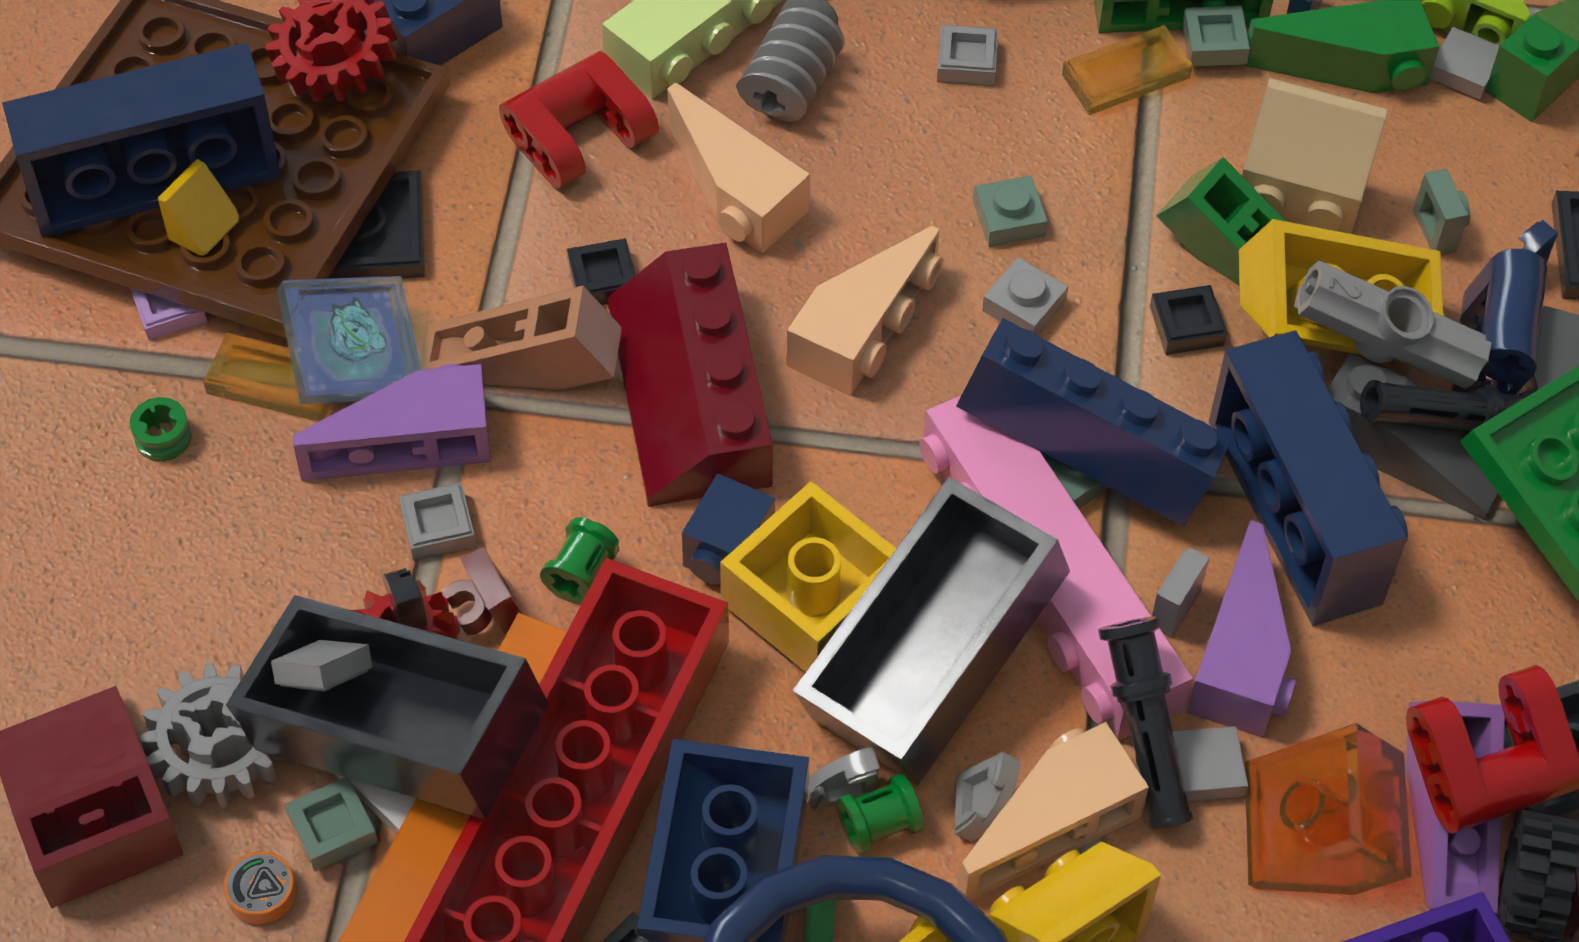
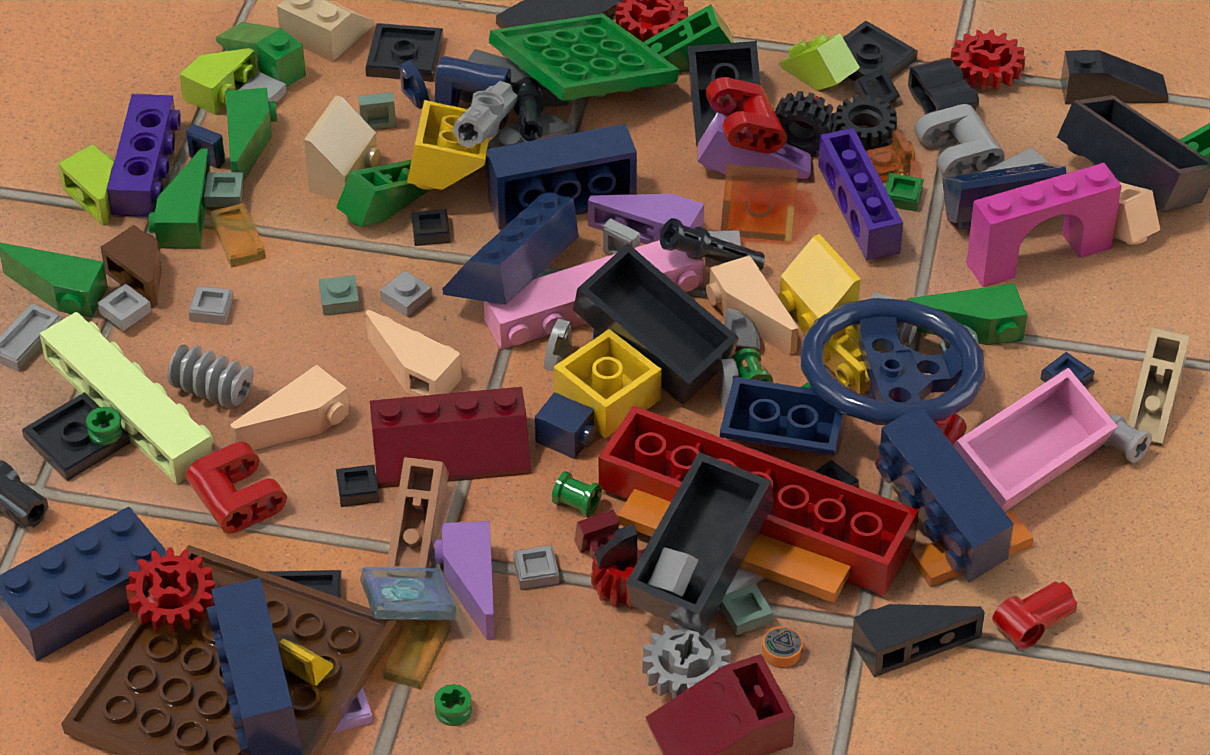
camera: 85 degrees left, 10 degrees down
none -> light grey tile [544,318,572,372]

